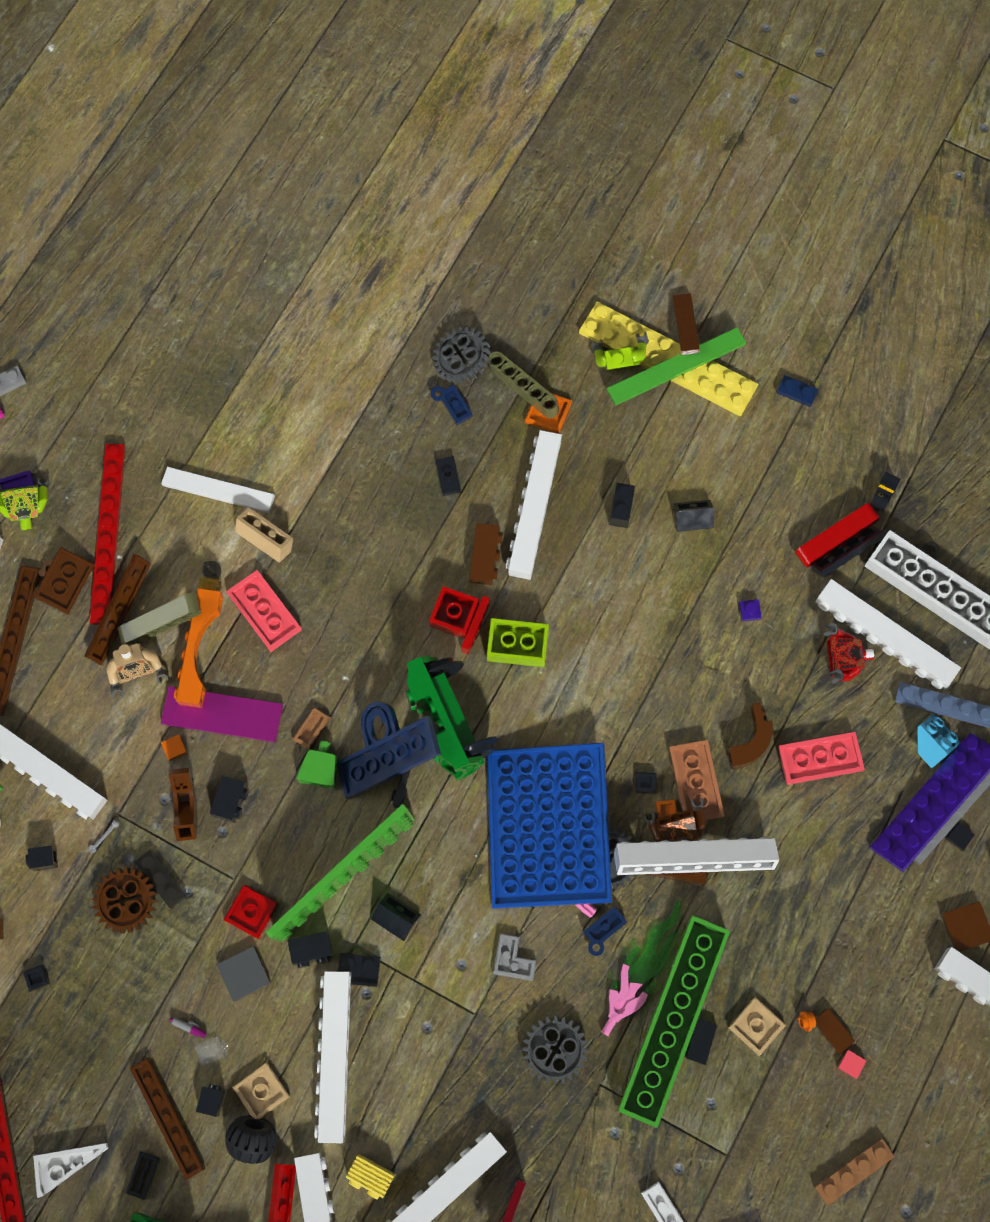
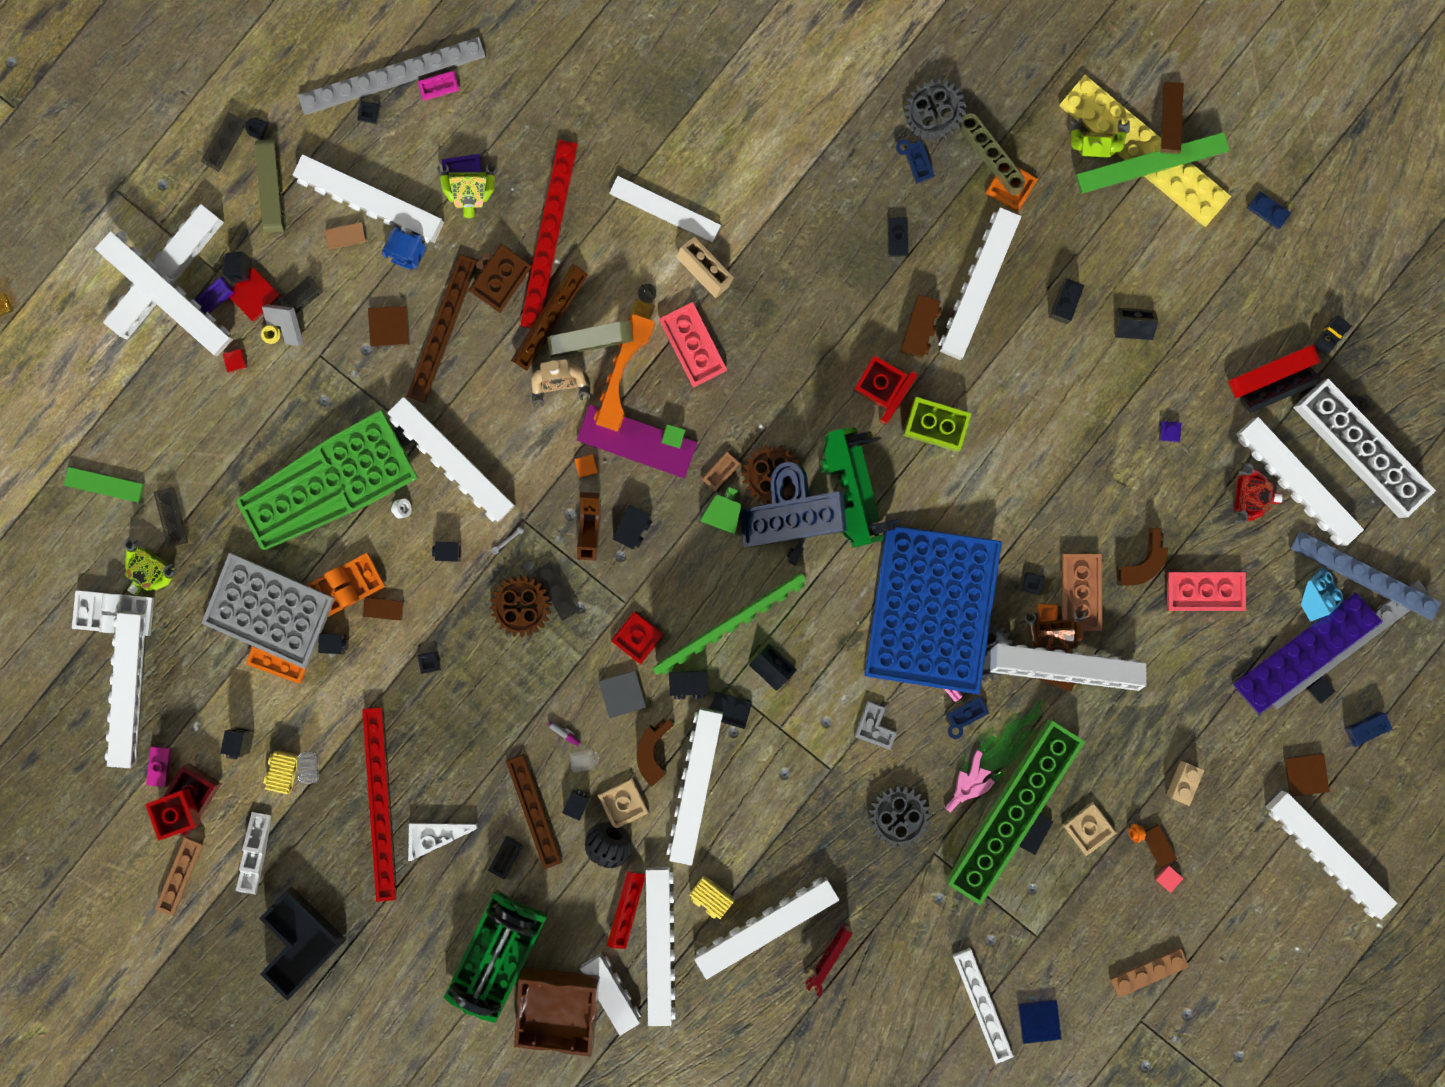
camera: 10 degrees right, 15 degrees up
none -> reddish brown arch [637,718,675,787]
none -> bright green tile [662,424,686,449]
none -> reddish brown gear [742,444,801,505]
none -> tan brick [1166,760,1205,806]

